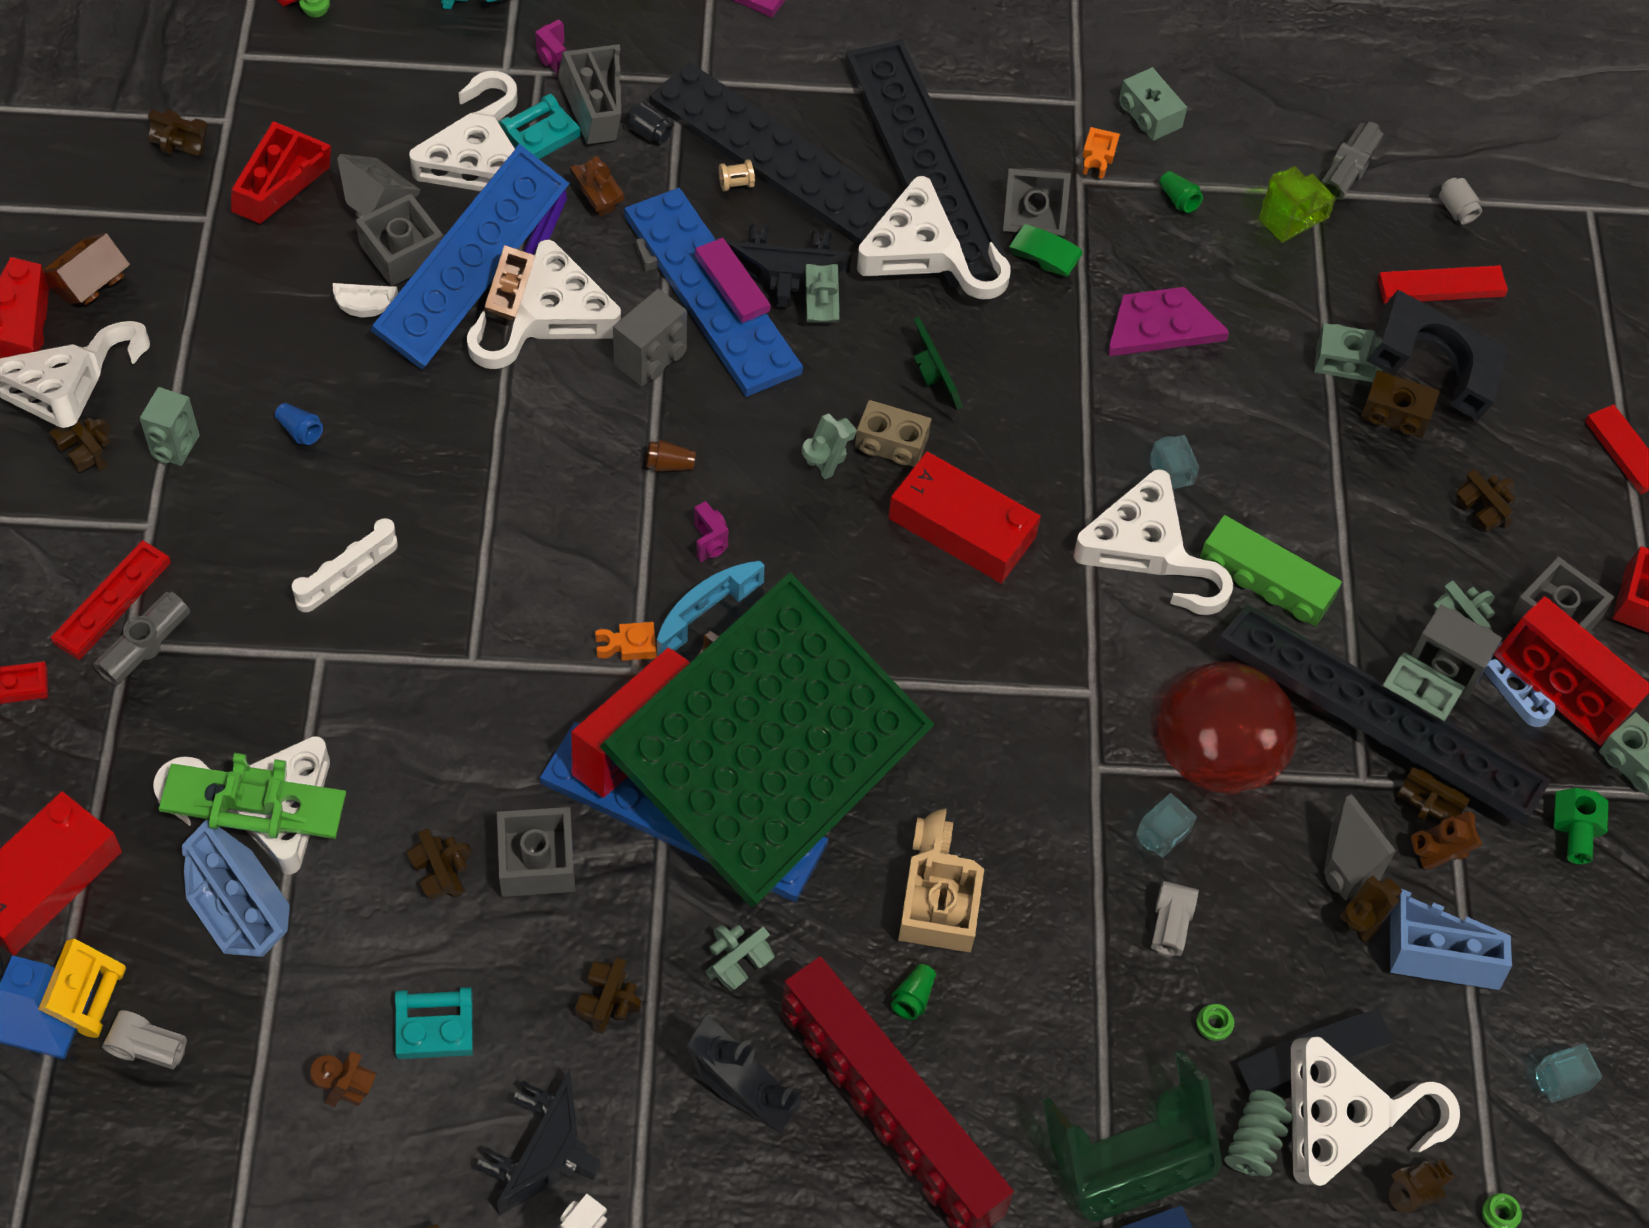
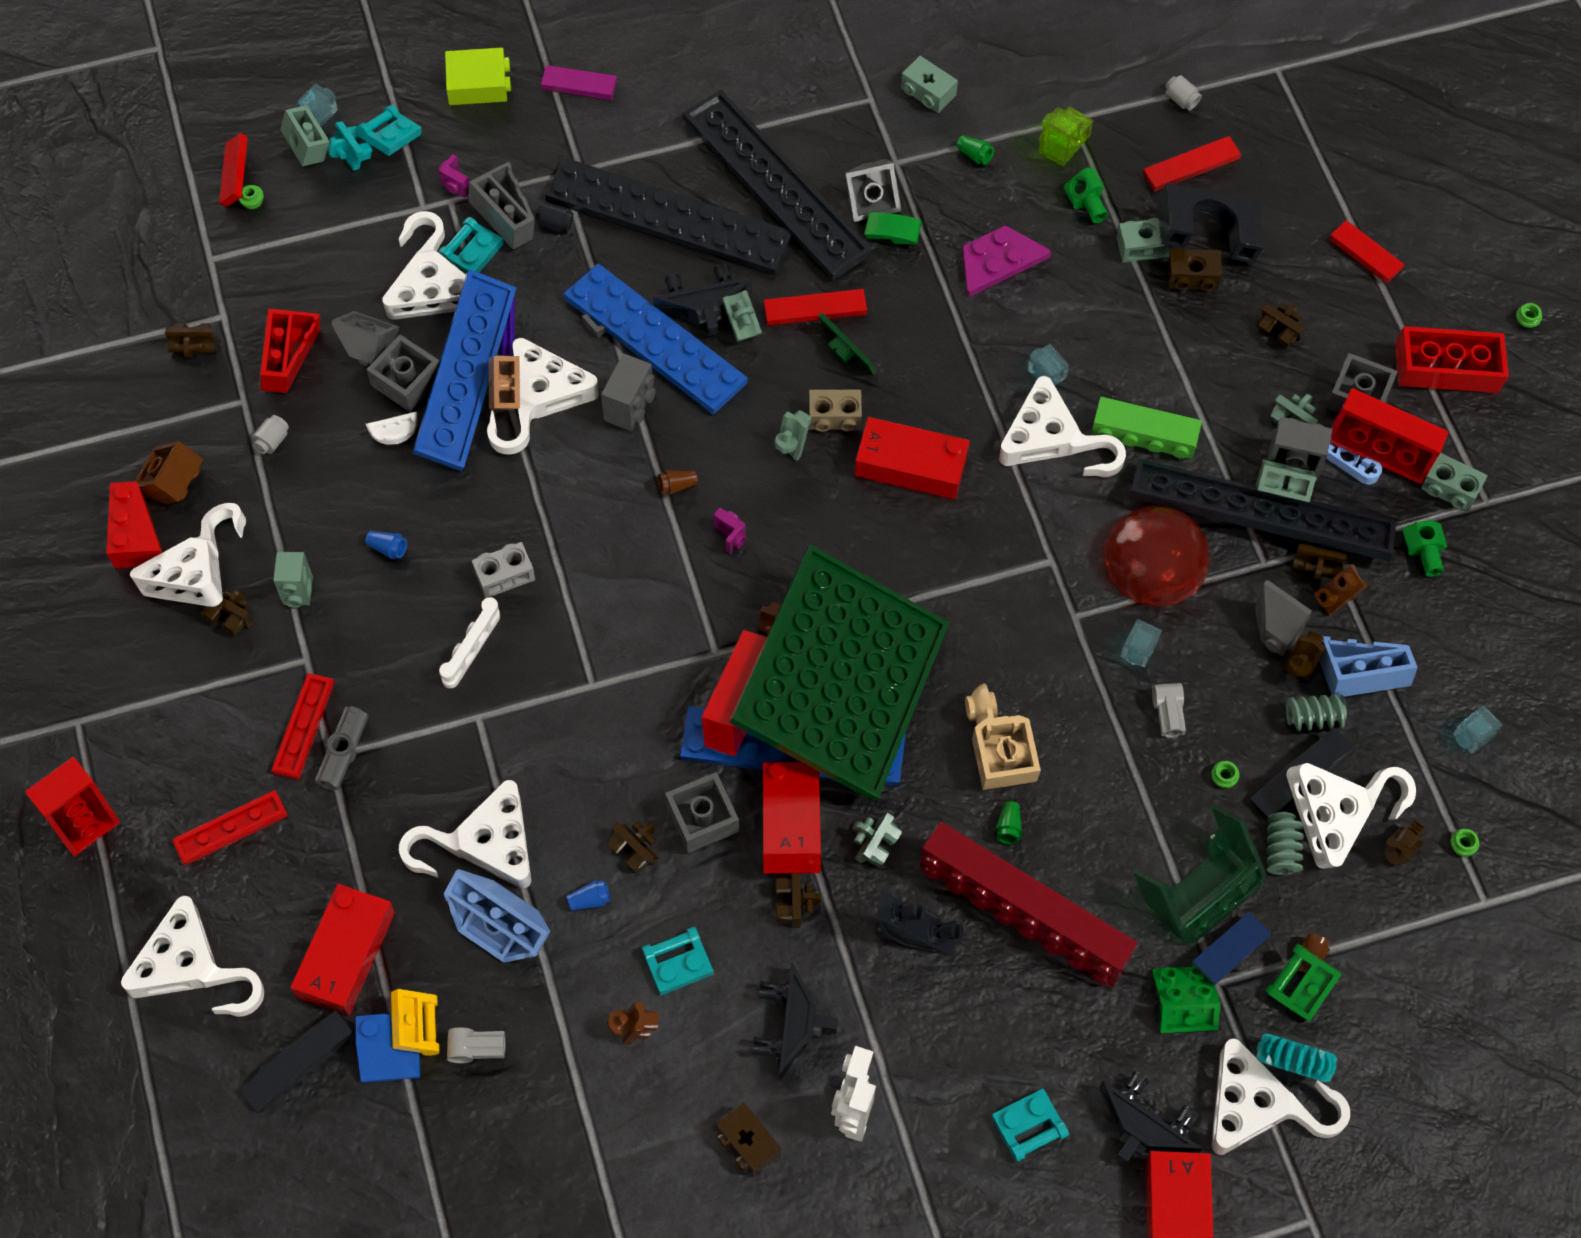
camera: 15 degrees left, 5 degrees up
bright green piece [159,753,346,839] -> none
reddish brown hips [570,156,624,216] -> none
orange plate [595,622,656,661] -> none
dark azure slope [657,561,765,657] -> none
magenta tile [695,238,771,323] -> none
tan bush [718,160,755,192] -> none
white piece [857,176,1011,299] -> none
orange plate [1082,127,1120,179] -> none
dark grey piece [1319,121,1384,201] -> none
none -> light grey brick [251,415,289,454]
none -> light grey brick [472,542,535,599]
none -> blue cone [567,879,611,911]
none -> red brick [763,762,821,873]
none -> red tile [764,289,867,326]
none -> green piece [1063,167,1108,223]
none -> sand green piece [1286,694,1347,731]

